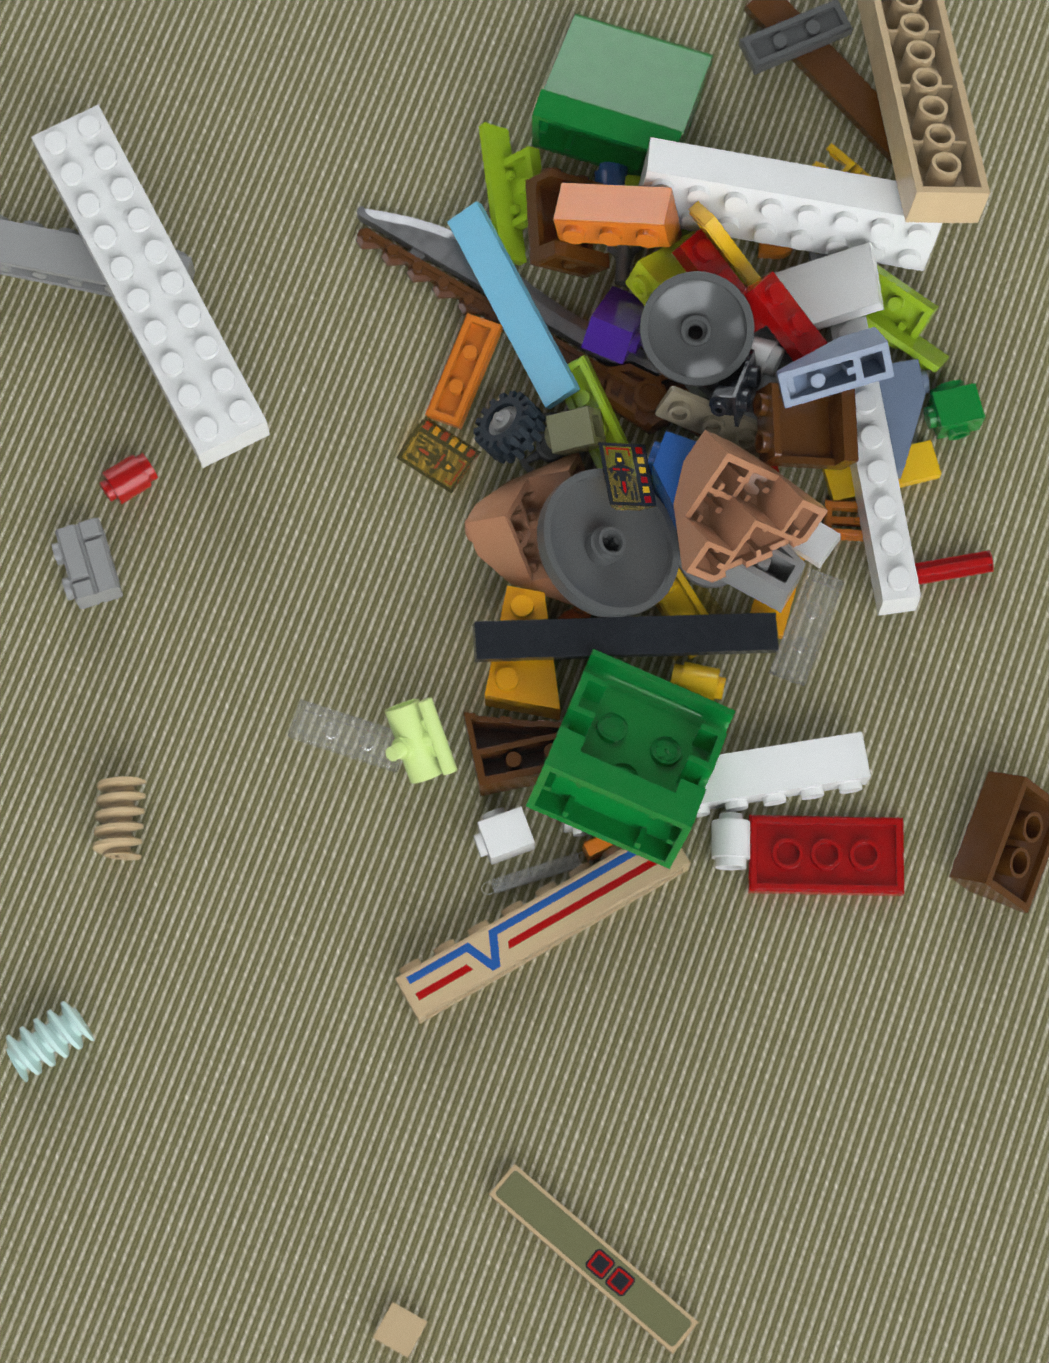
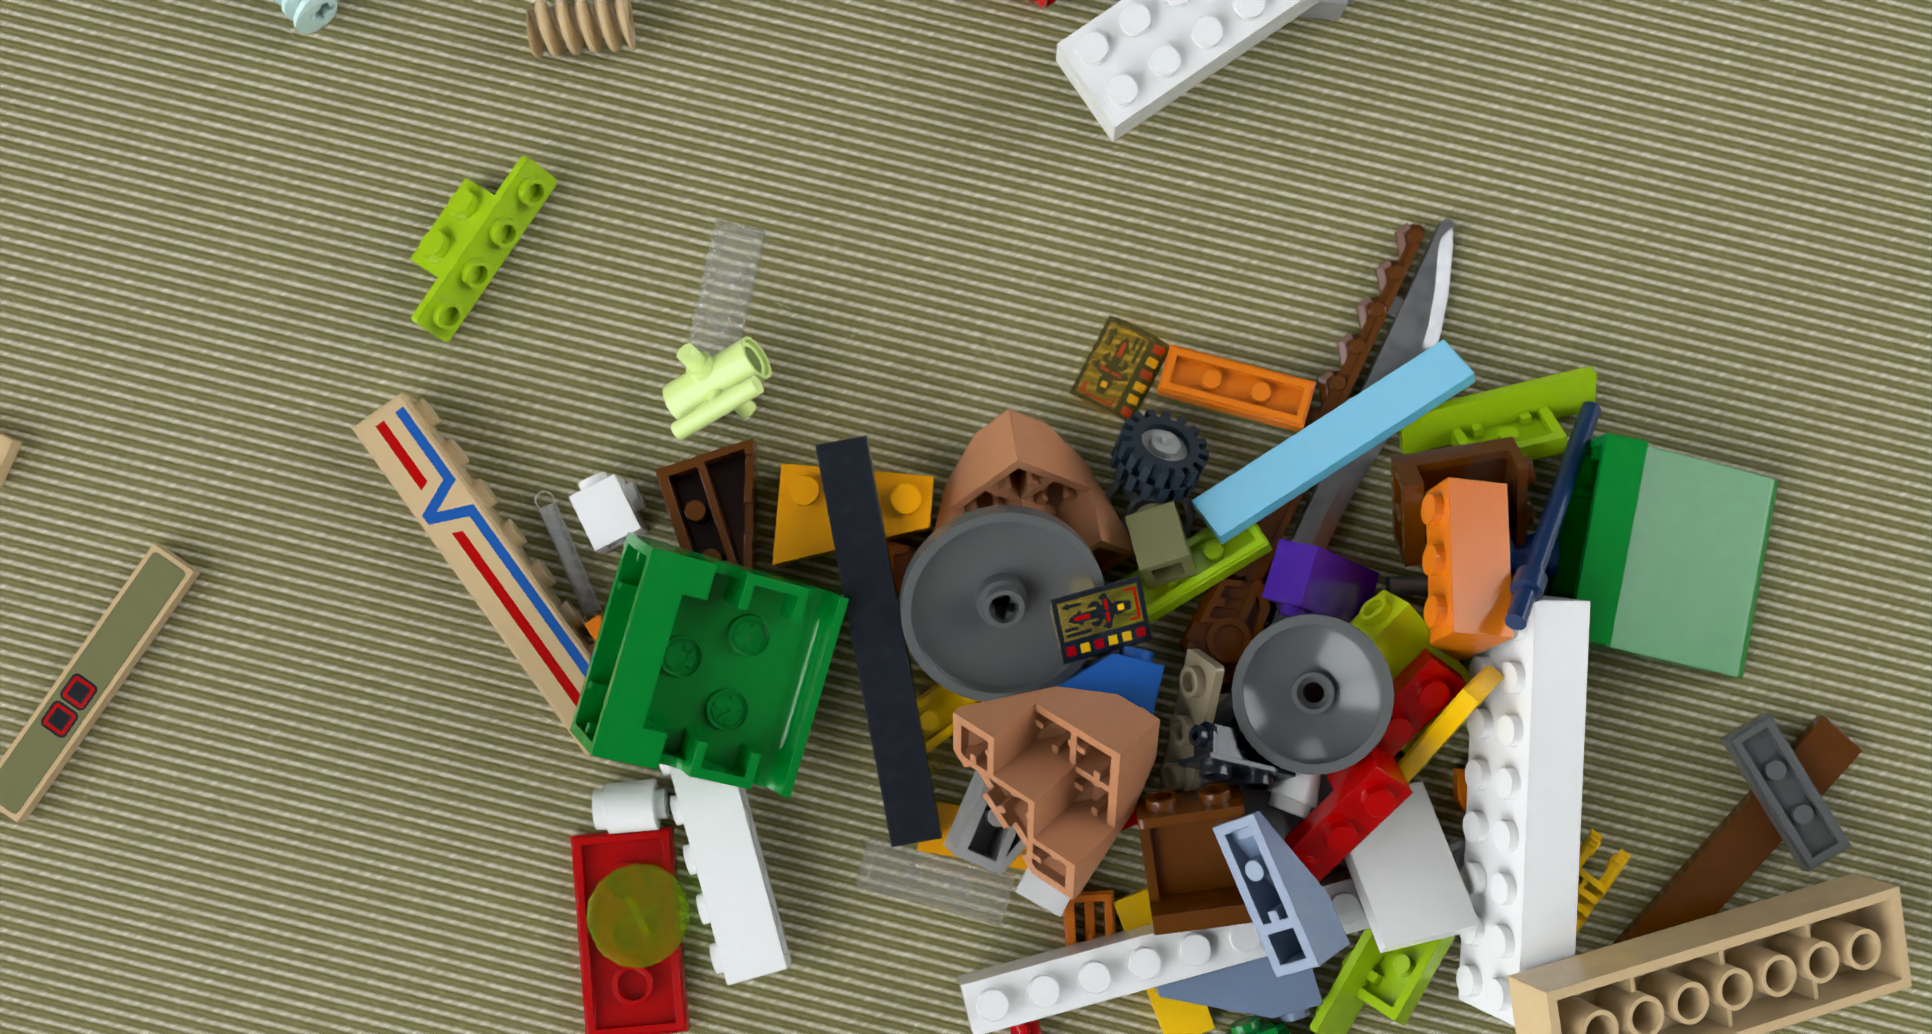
camera: 85 degrees right, 10 degrees up
yellow brick [671,661,726,701] -> none
none -> lime bracket [410,155,557,342]
none -> clear neon green tile [586,863,691,968]
none -> dark blue bar [1504,401,1601,630]

